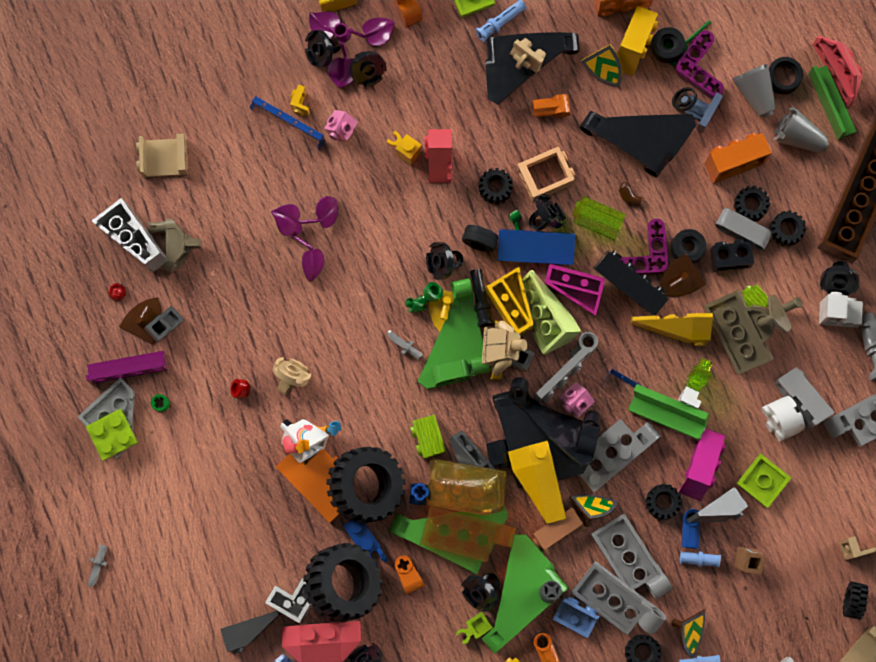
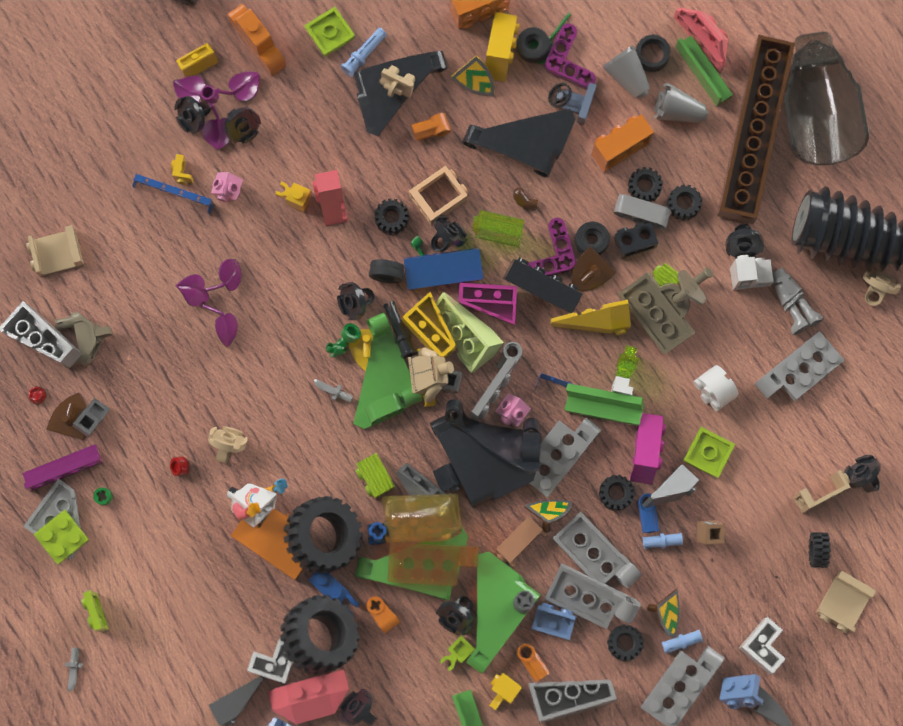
camera: 15 degrees left, 0 degrees up
yellow wedge [508,441,566,524] -> none
light grey wedge [774,367,835,430] -> none
none -> lime plate [81,590,109,633]

